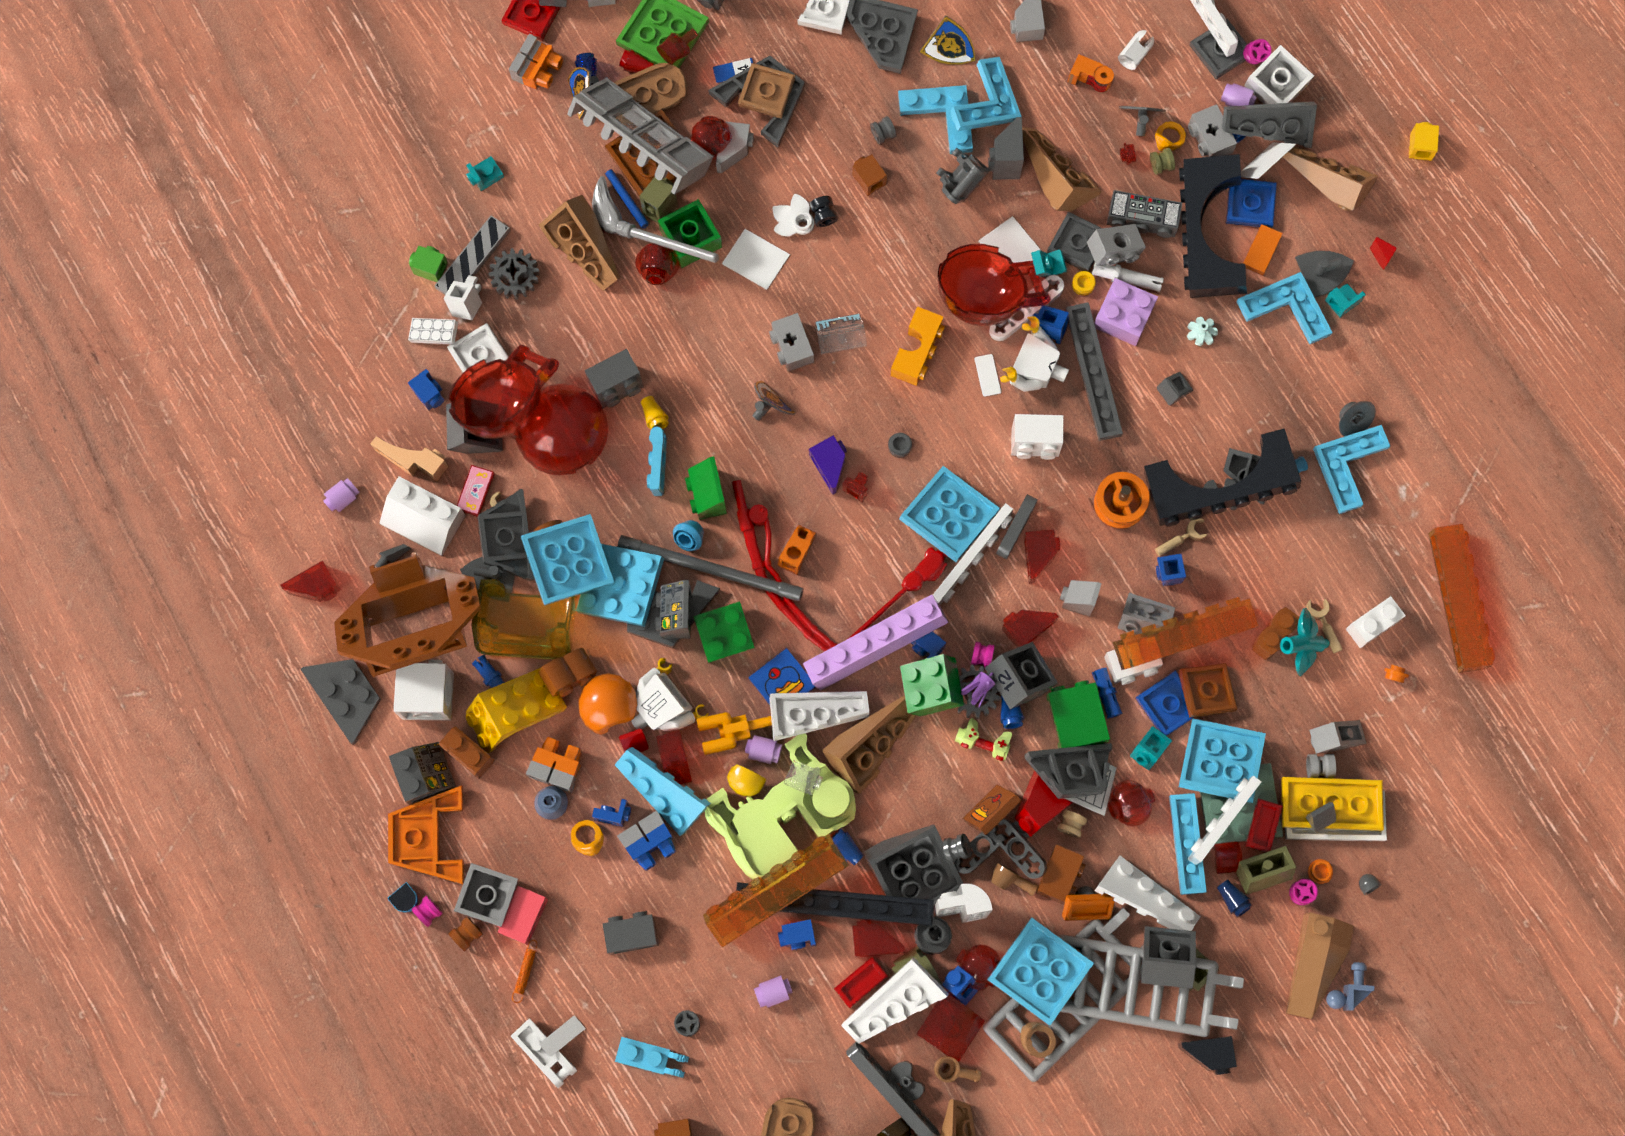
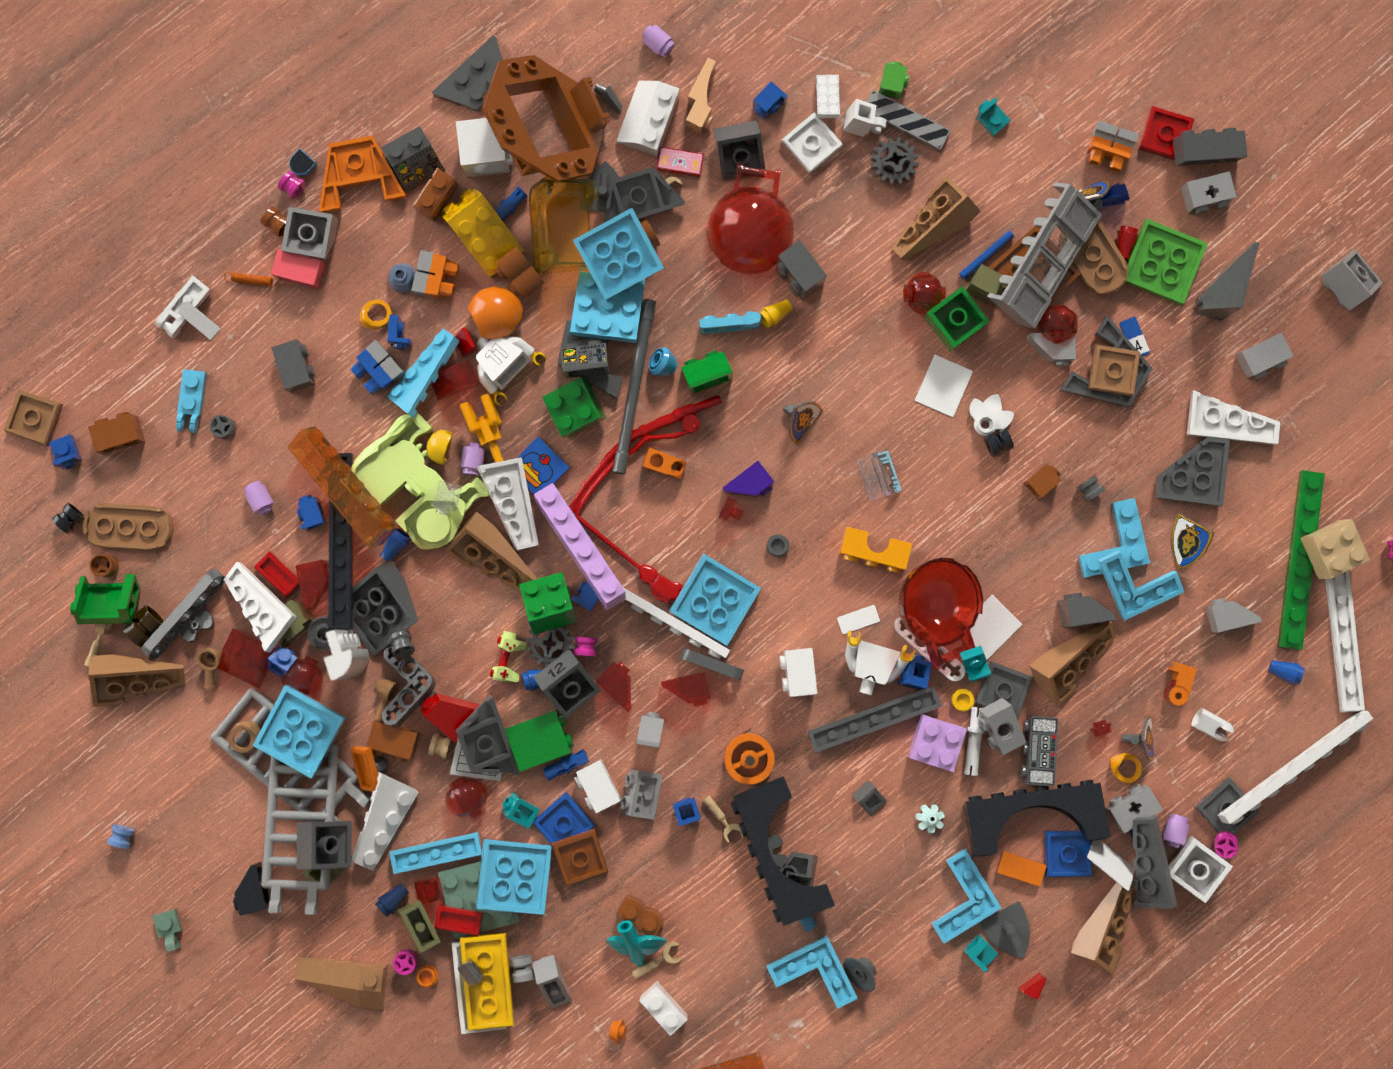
camera: 80 degrees right, 10 degrees up
clear red slope [280,560,341,602] -> none
clear red windscreen [448,345,559,439] -> none
light grey piece [592,176,719,263] -> none
clear red piece [656,28,698,65] -> none
light grey brick [769,313,814,371] -> none
dark grey piece [936,148,990,204] -> none
medium lavender piece [961,672,995,708] -> none
dark orange tile [962,785,1021,835] -> none
clear orange brick [1112,597,1259,670] -> none
olive wheel [1150,148,1175,175] -> none
white wing [1187,776,1261,865] -> none
sand blue piece [1326,962,1374,1011] -> none
dark grey hinge [1359,874,1381,895] -> none
yellow brick [1409,122,1439,161] -> none

